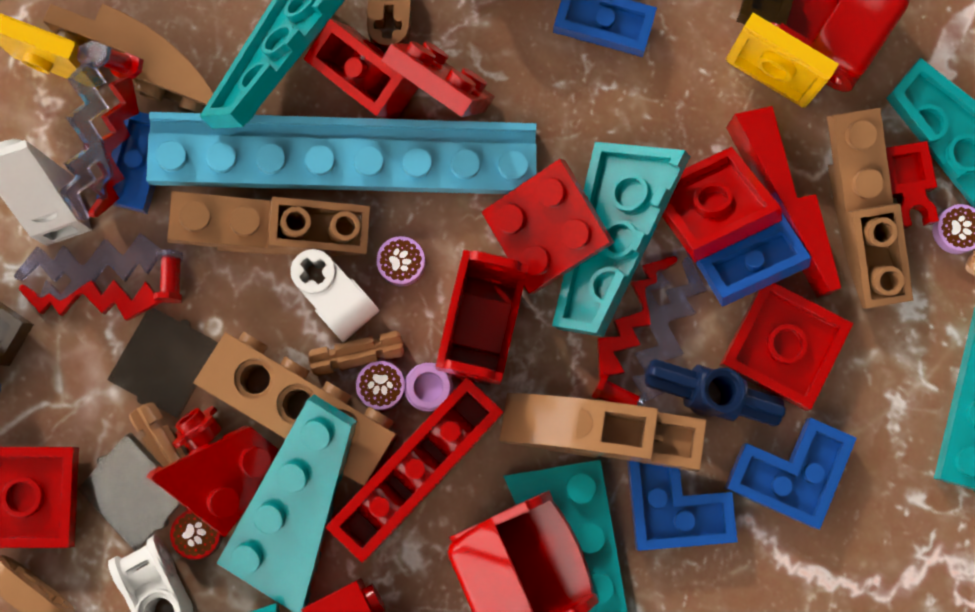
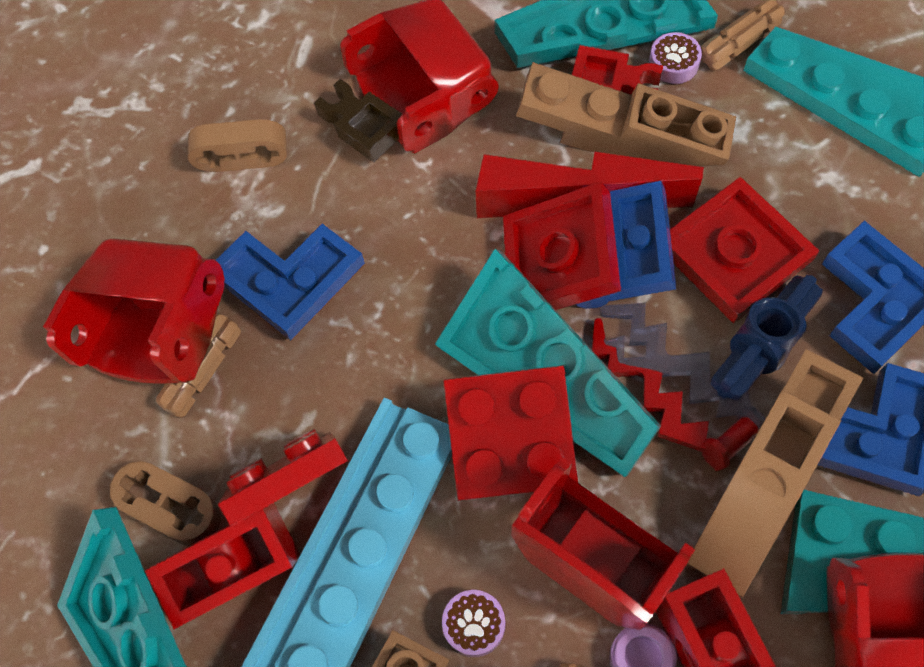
camera: 60 degrees left, 15 degrees down
yellow plate [725,13,839,108] -> none

